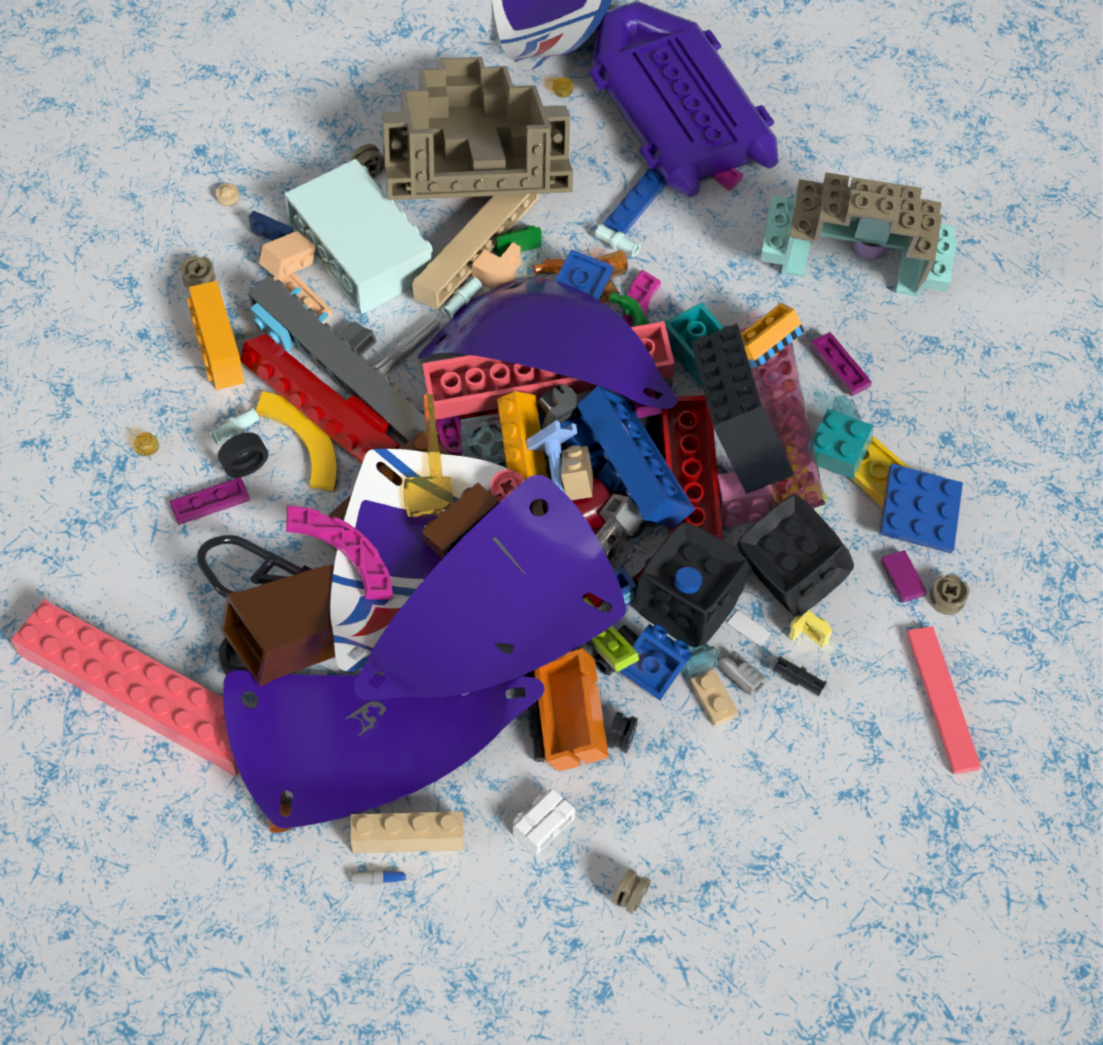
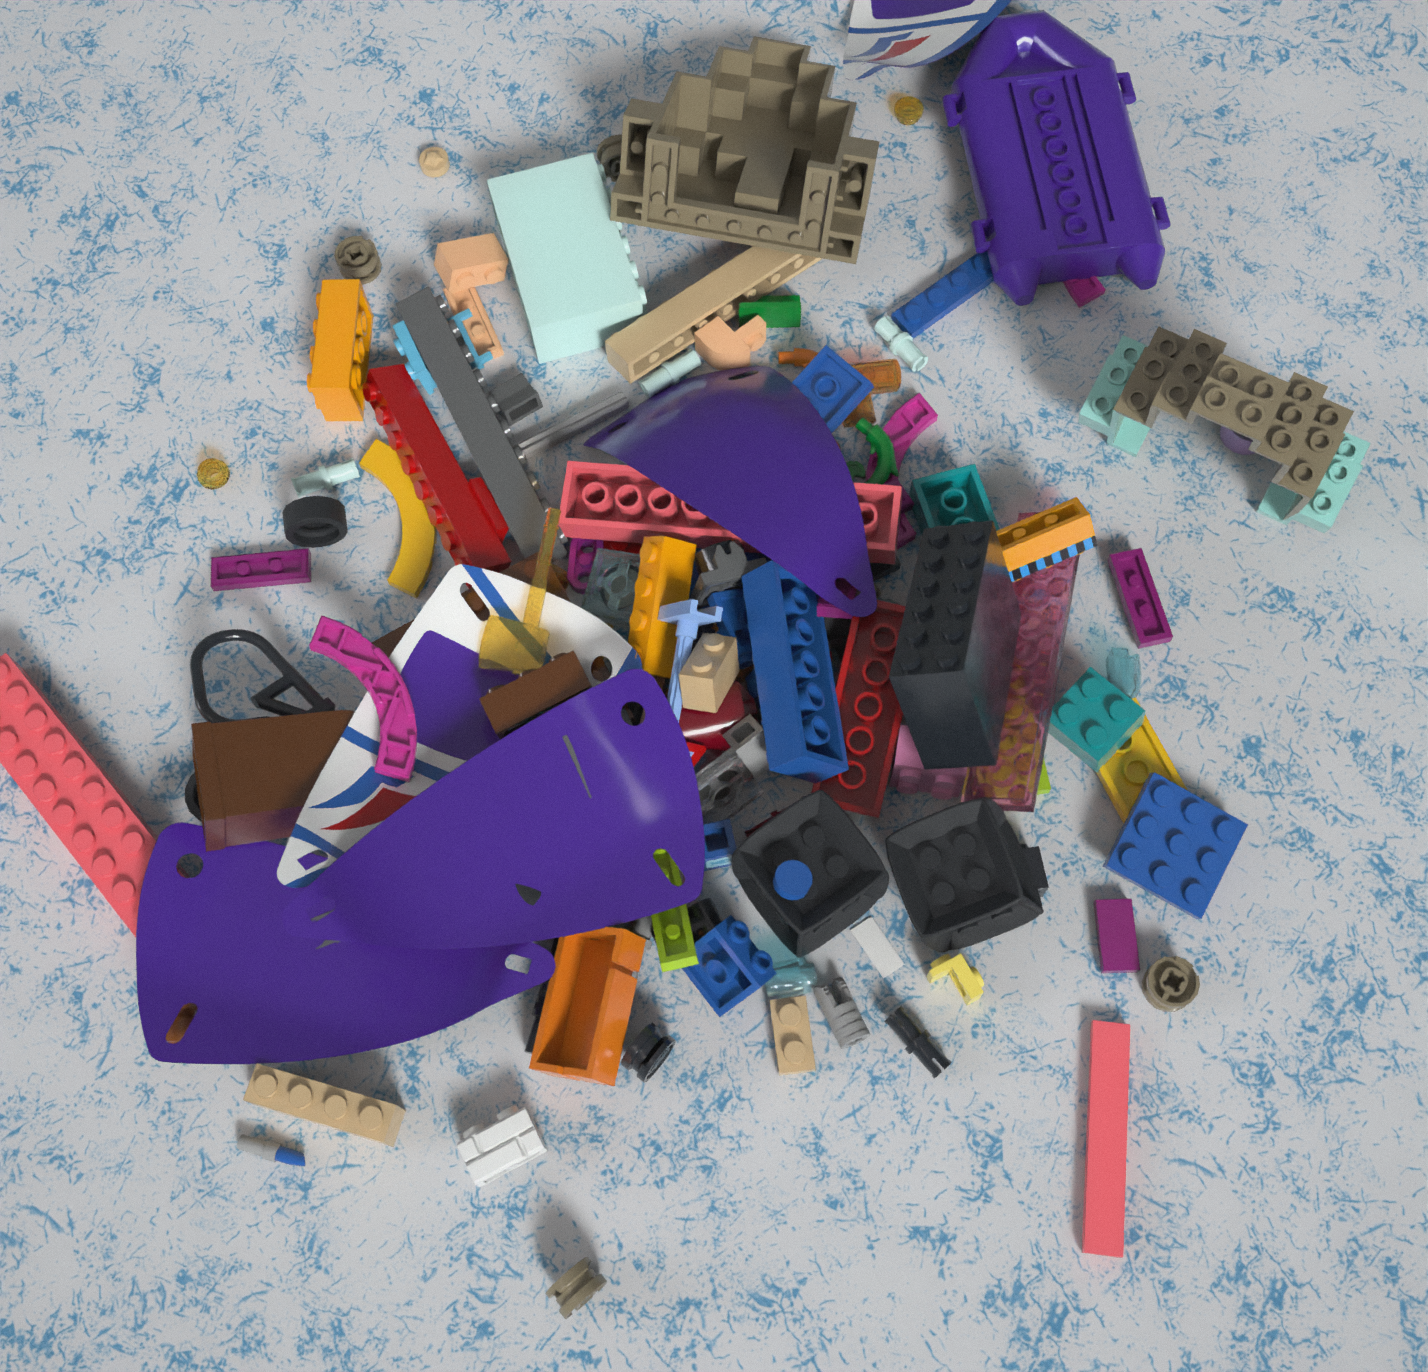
camera: 25 degrees right, 10 degrees up
dark blue plate [248,210,293,241] -> none
coral wheel [490,469,525,503] -> none

